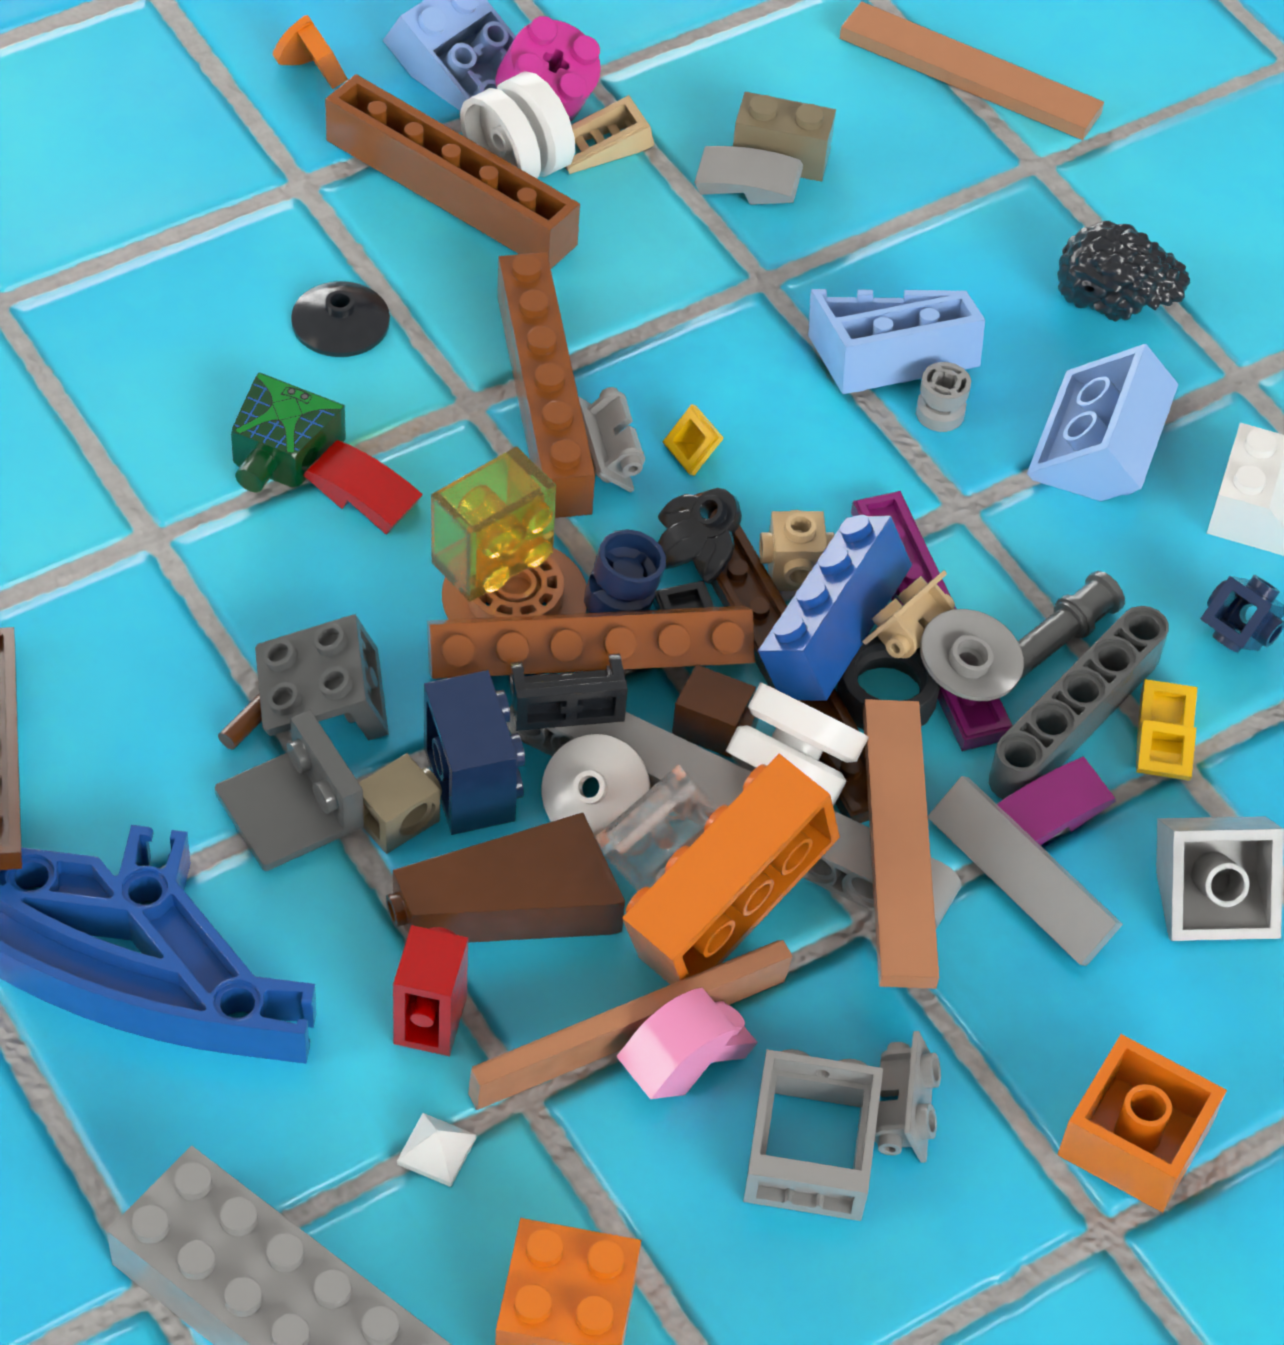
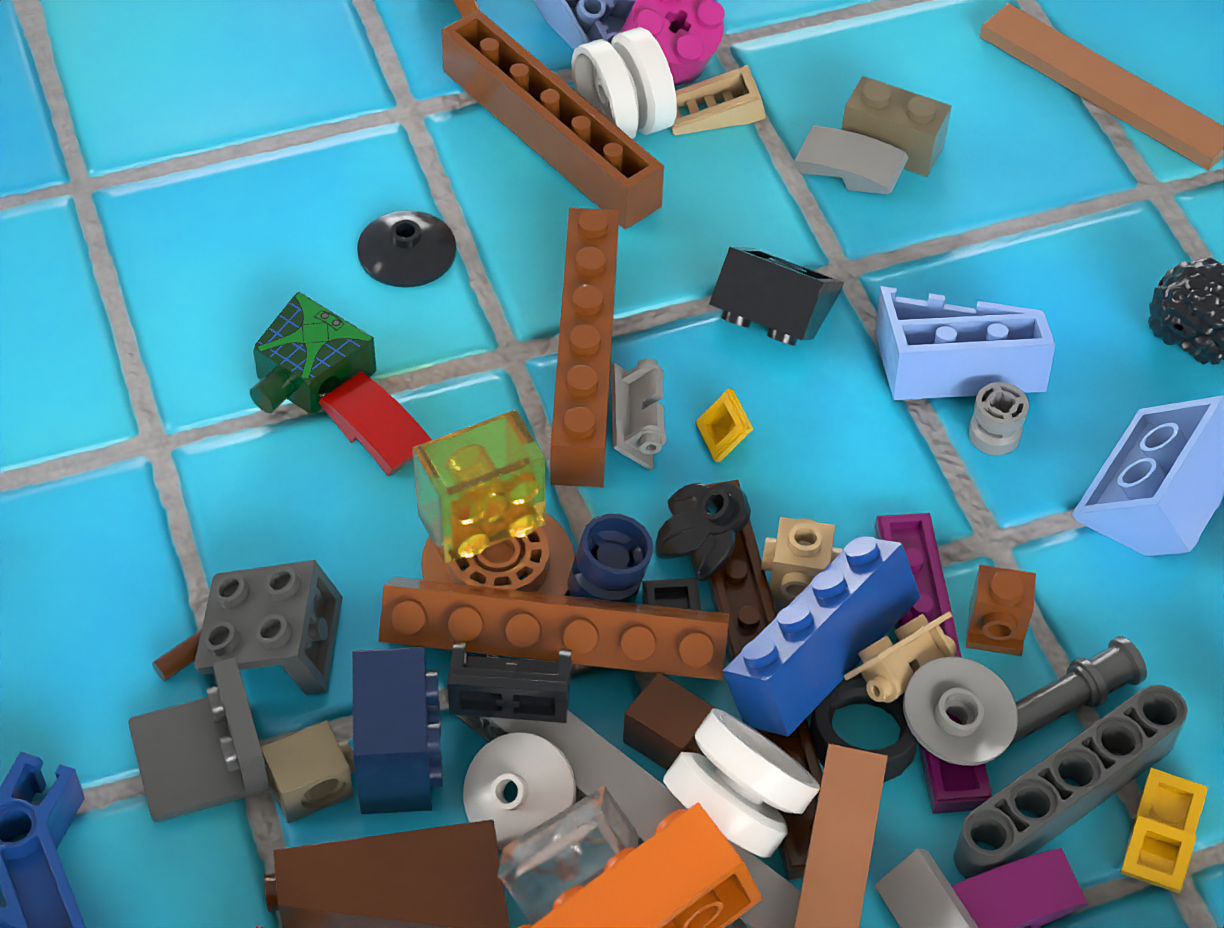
camera: 15 degrees right, 0 degrees up
none -> black slope [709,247,844,346]
none -> dark orange brick [966,565,1036,656]

